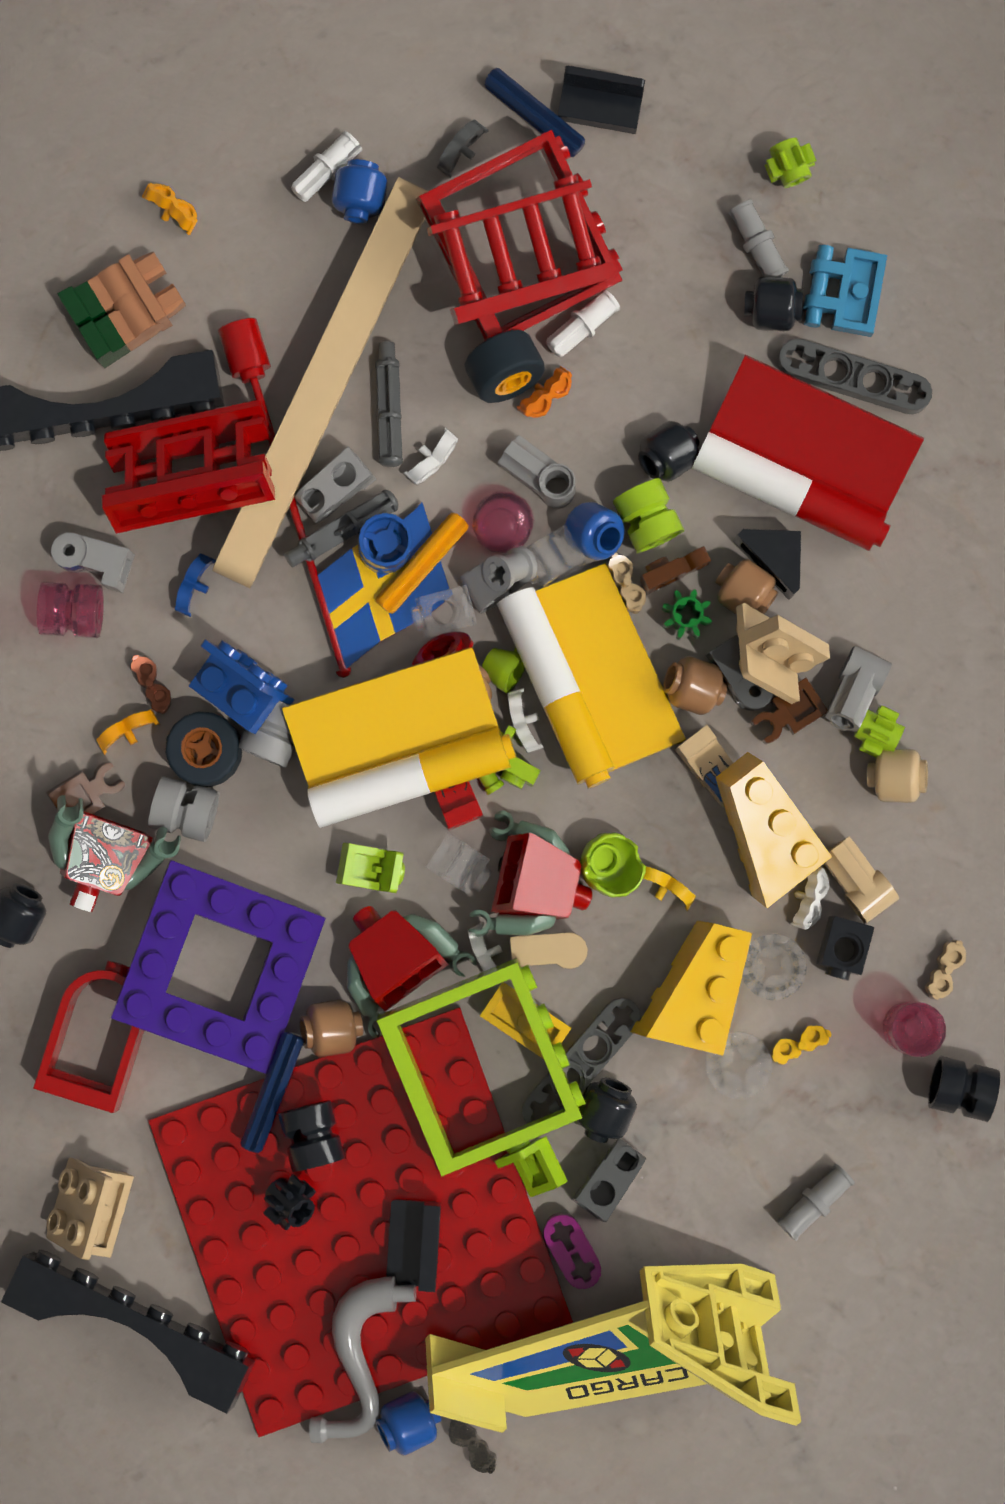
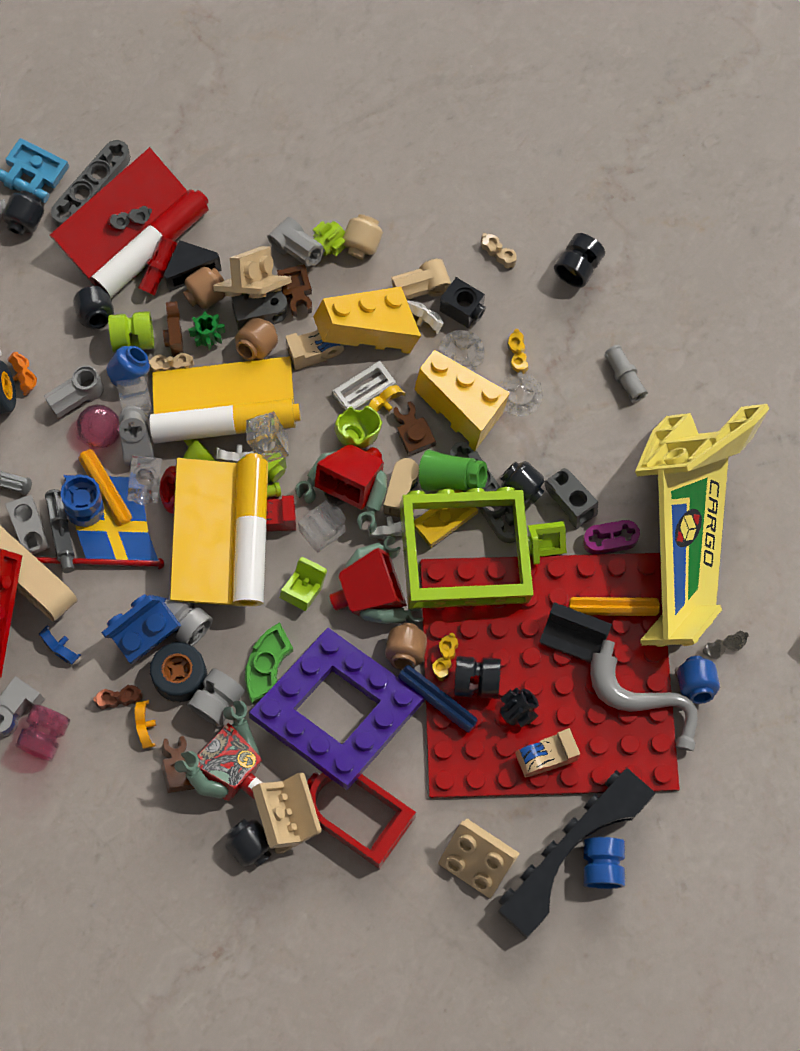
camera: 70 degrees left, 15 degrees down
white piece [403,427,458,485] -> none
clear pink wheel [883,1001,946,1057] -> none
none -> dark grey piece [108,206,152,230]
none -> red pin [138,236,178,296]
none -> bright green tile [245,622,294,705]
none -> clear brick [246,411,289,462]
none -> tan bracket [252,773,321,854]
none -> white tile [332,361,396,410]
none -> reddish brown plate [393,401,436,456]
none -> bright green plant [419,450,488,491]
none -> yellow piece [432,633,458,681]
none -> tan leg [515,728,580,777]
none -> light orange axle [569,597,660,616]
none -> blue wheel [583,837,625,889]

